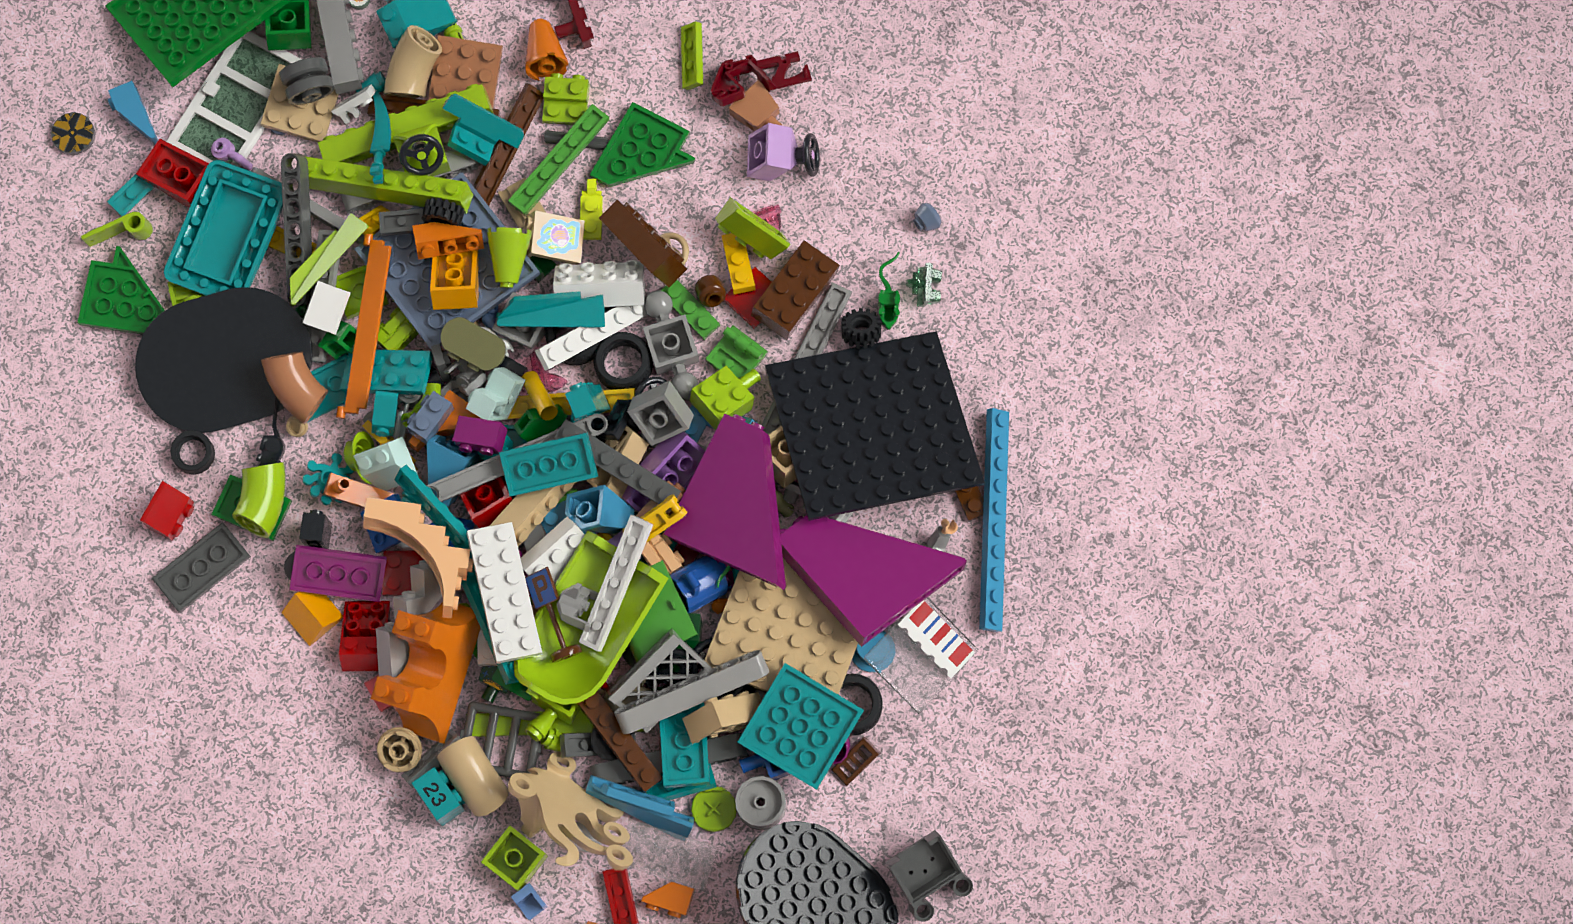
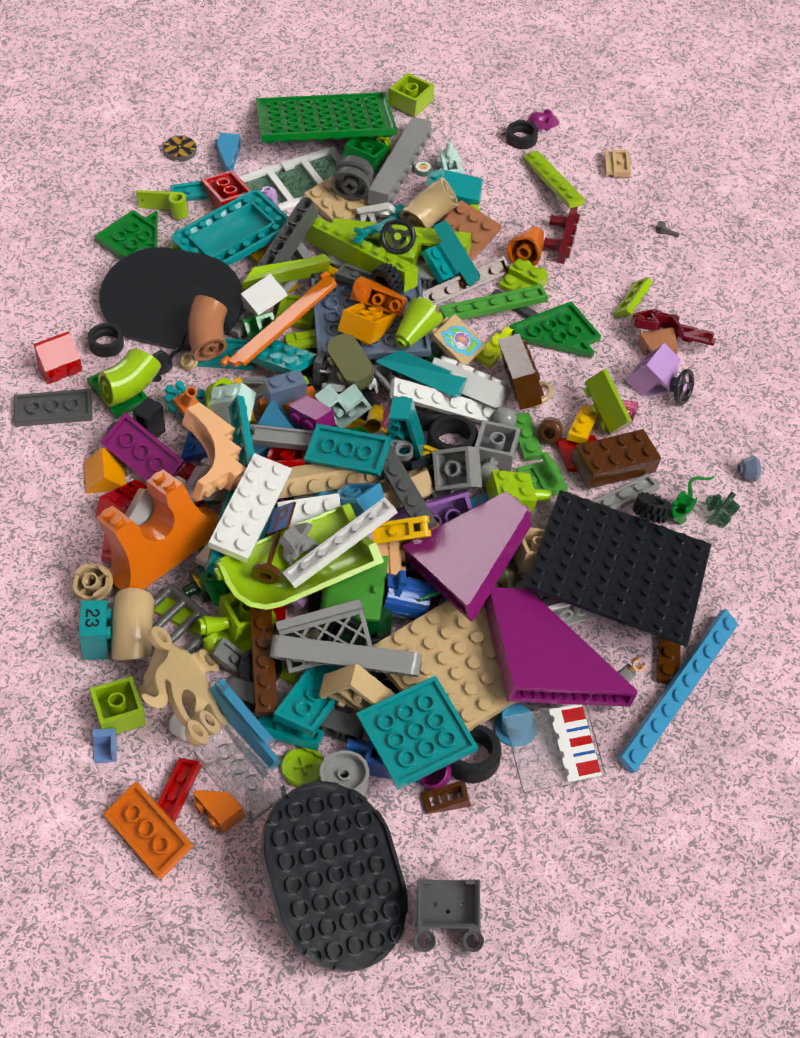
camera: 25 degrees right, 25 degrees down
teal slope [371,391,398,437] -> none

